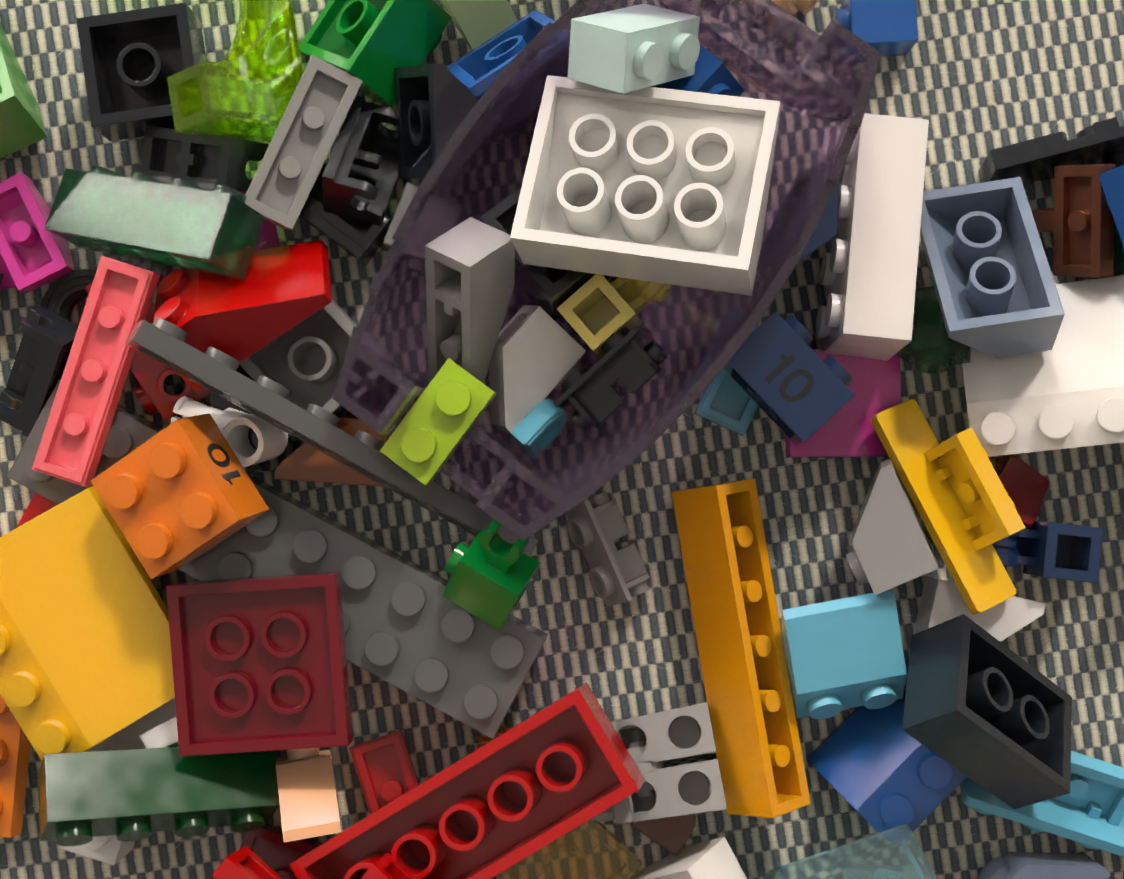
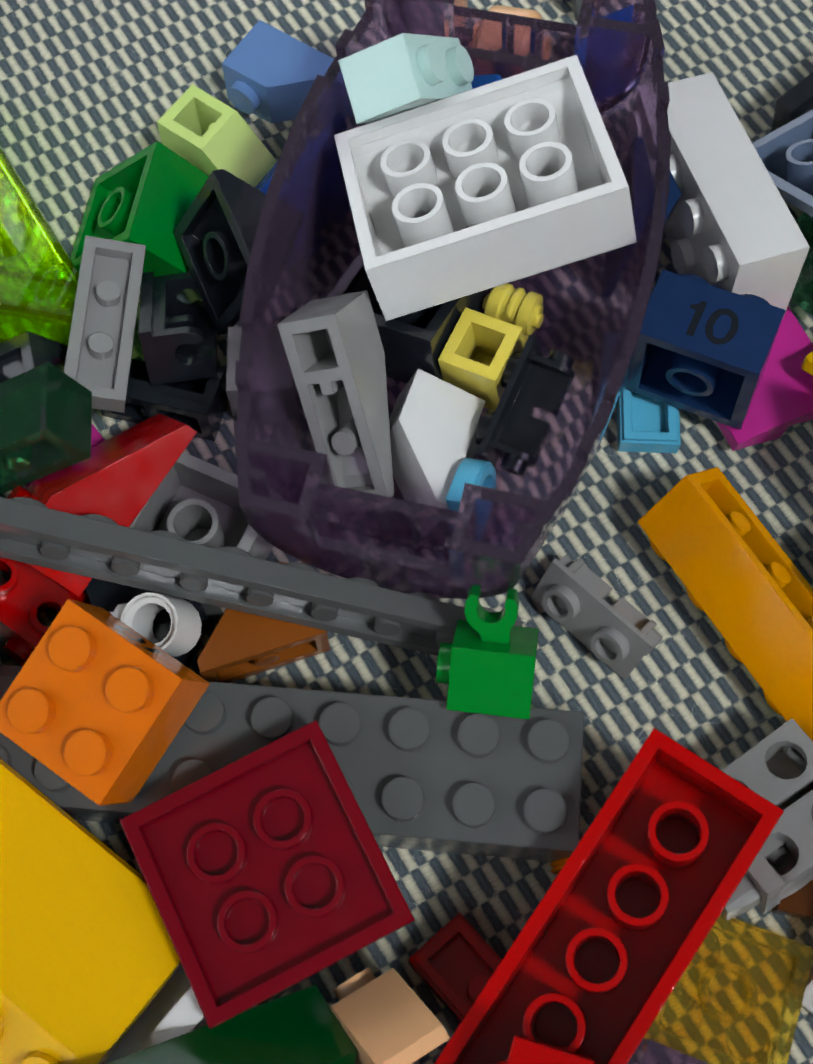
camera: 20 degrees left, 20 degrees down
lime plate [380,358,497,486] -> none

